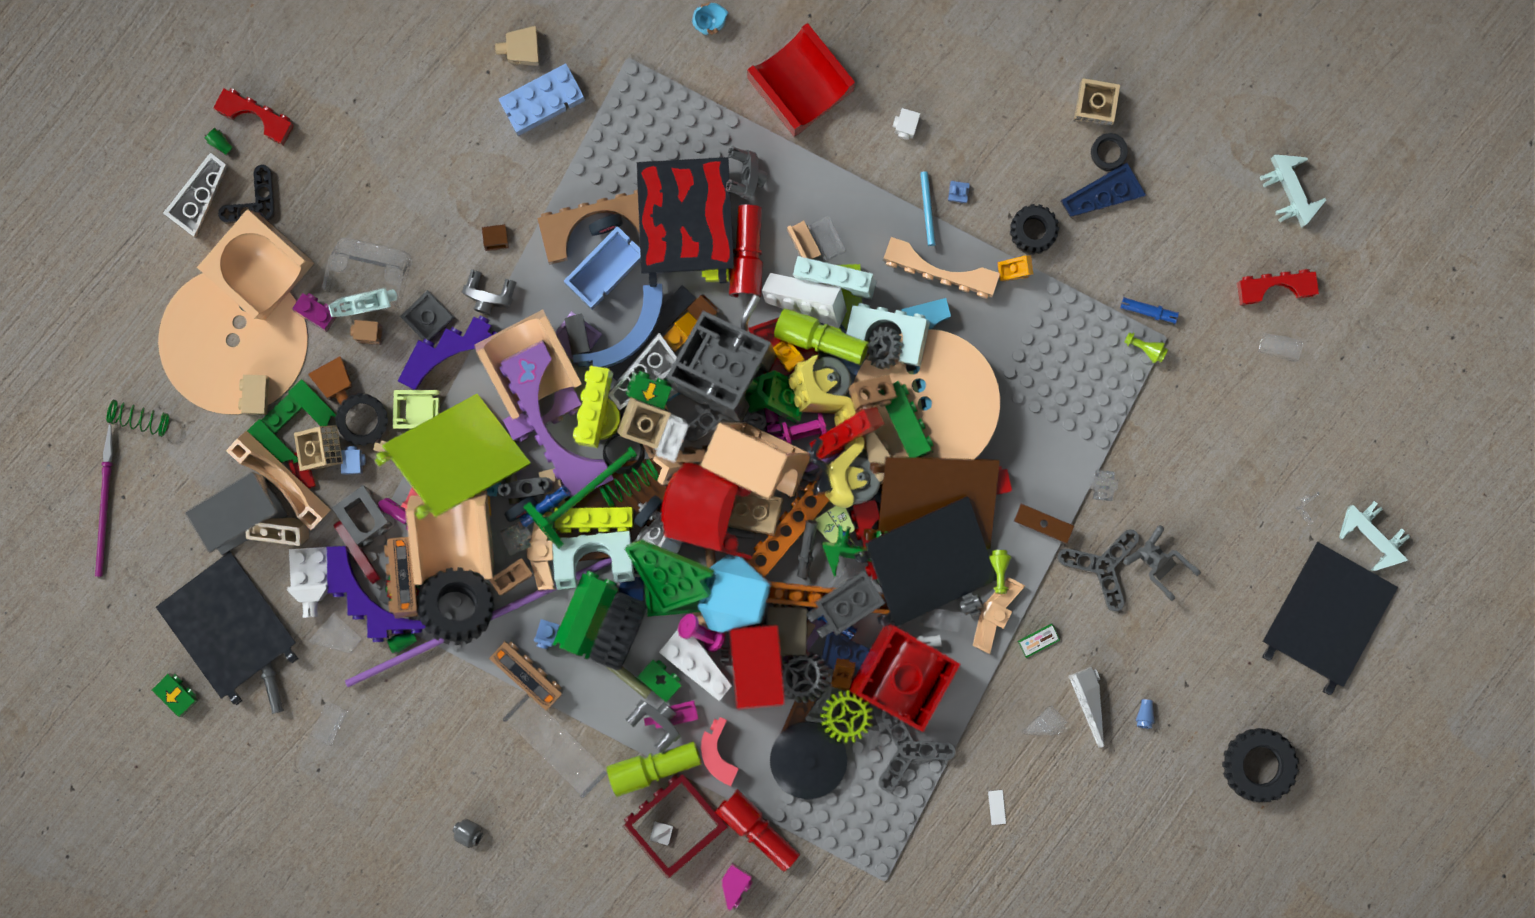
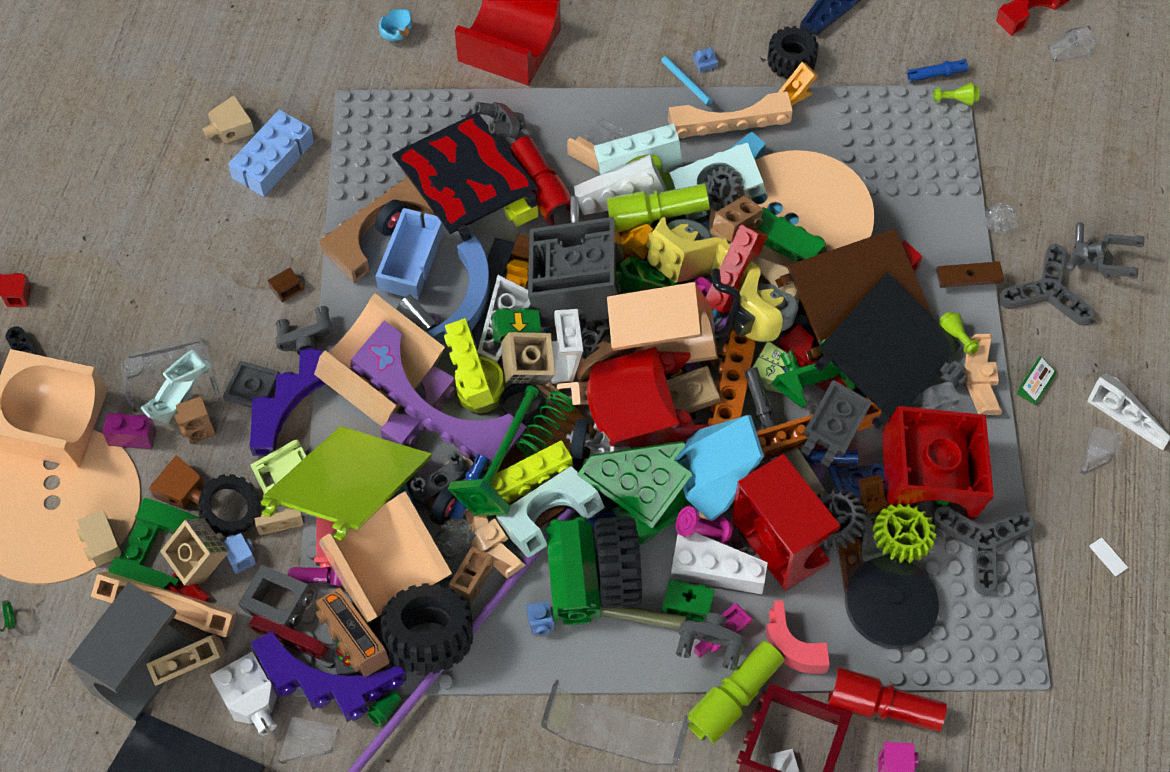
camera: 25 degrees left, 25 degrees down
brick [489,641,563,711] -> none
white brick [893,108,920,140] -> none

